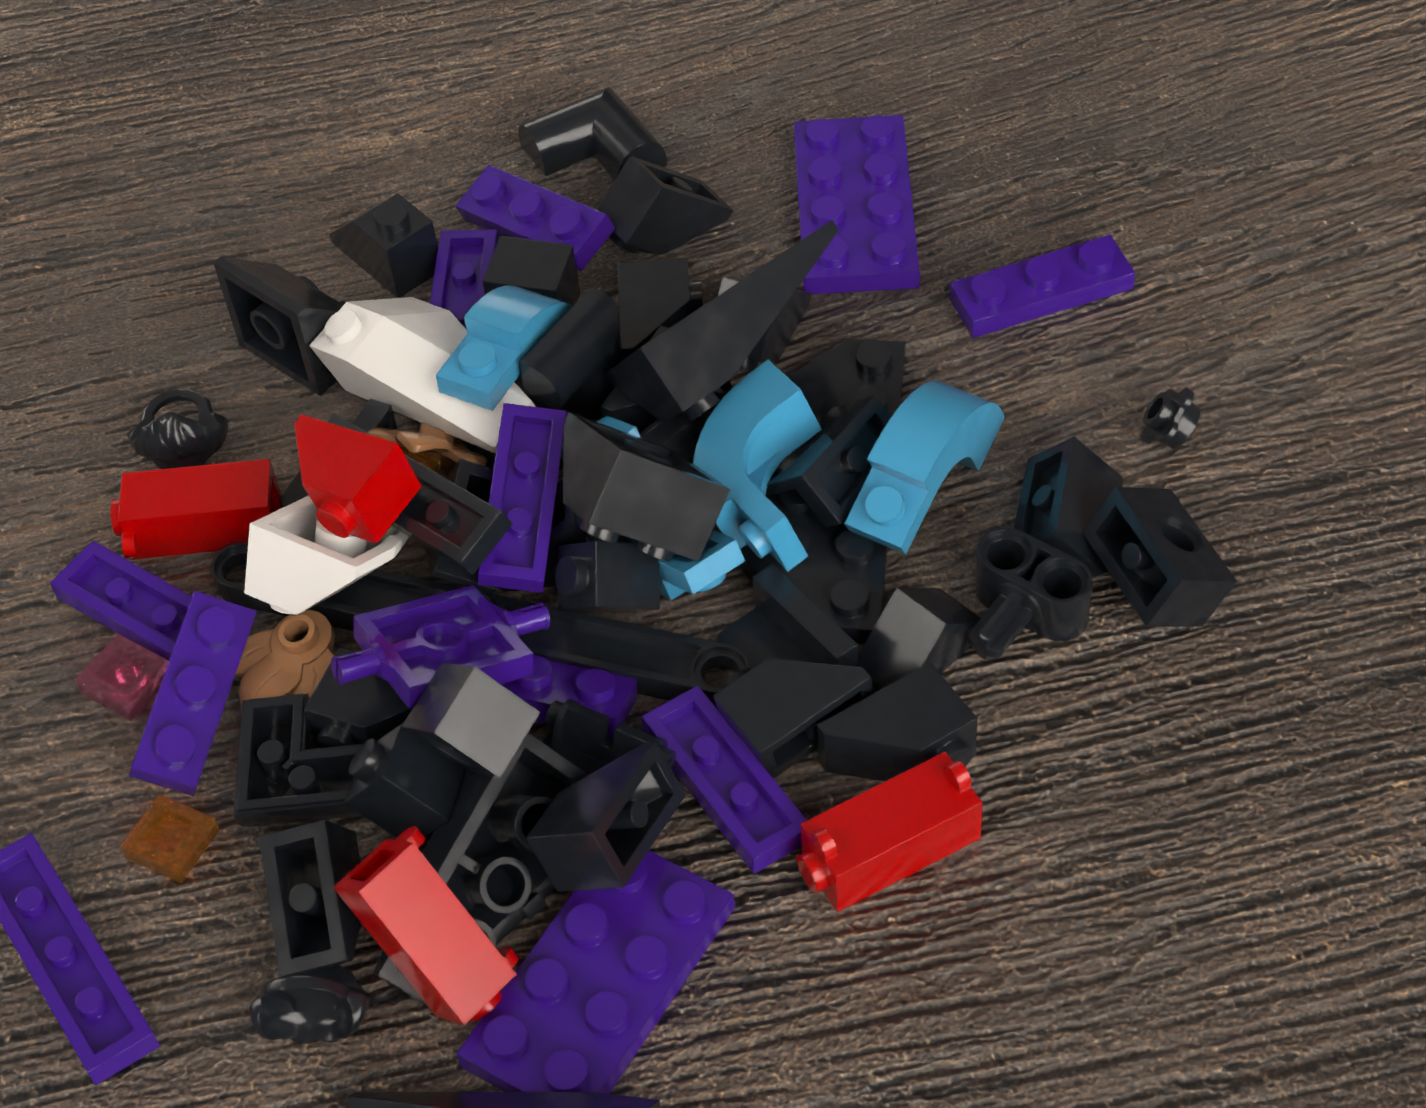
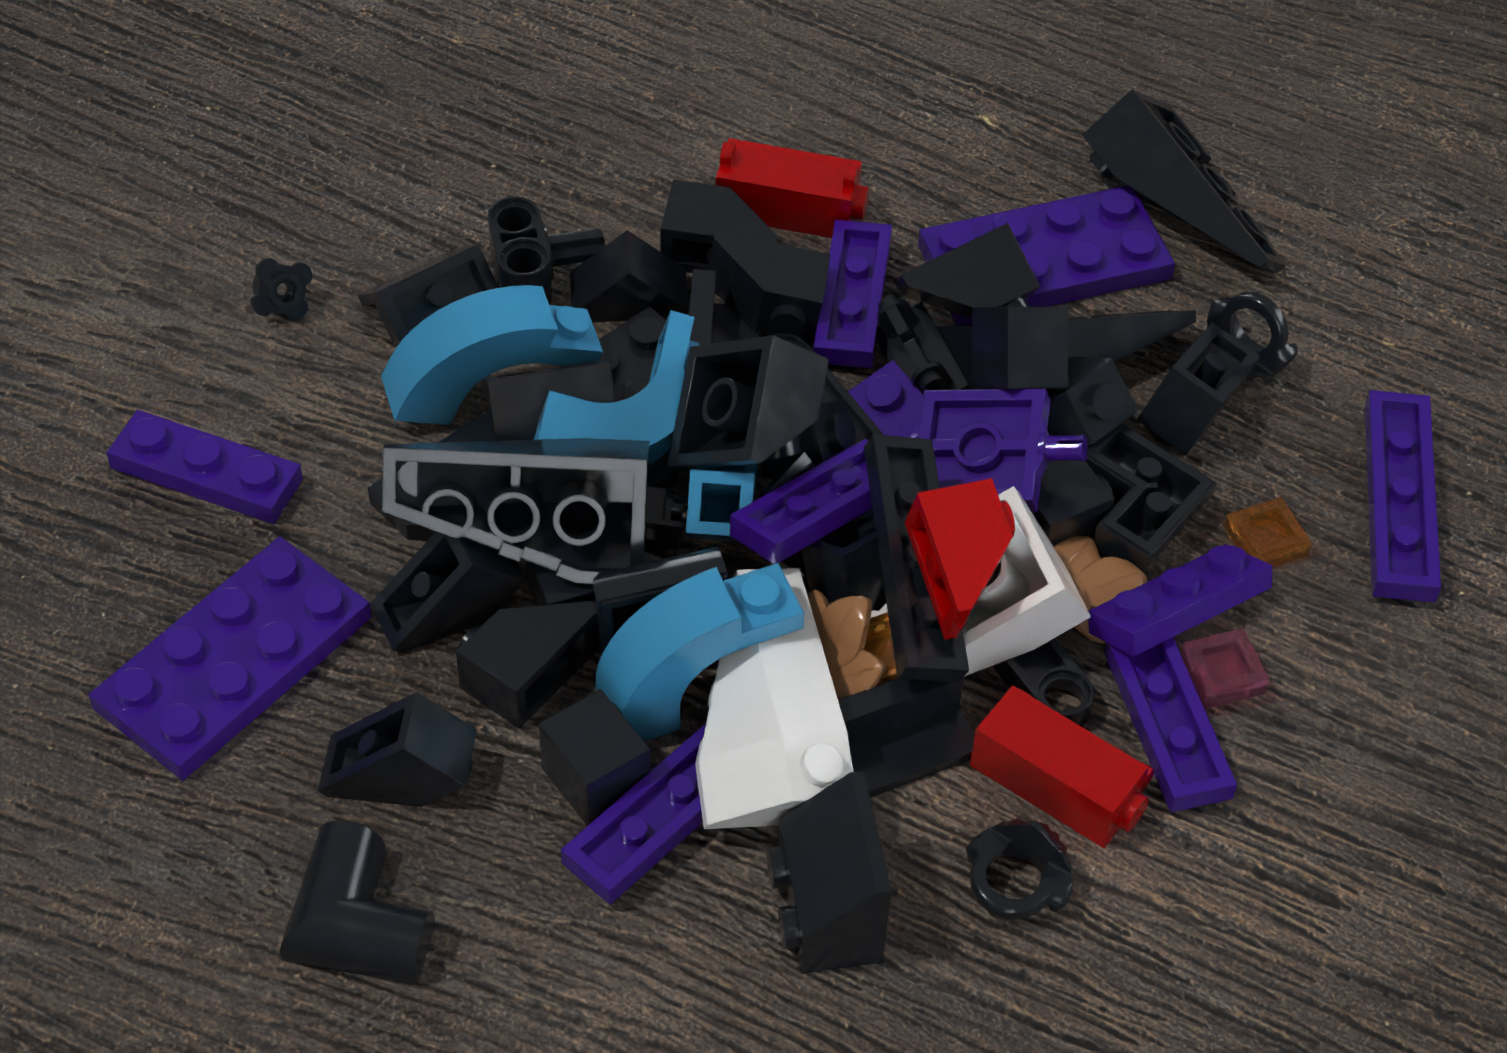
camera: 145 degrees left, 0 degrees up
black slope [329,193,438,298] -> none
brick [333,826,519,1025] -> none
dark purple plate [455,165,615,271] -> none
black brick [1082,487,1238,627] -> none

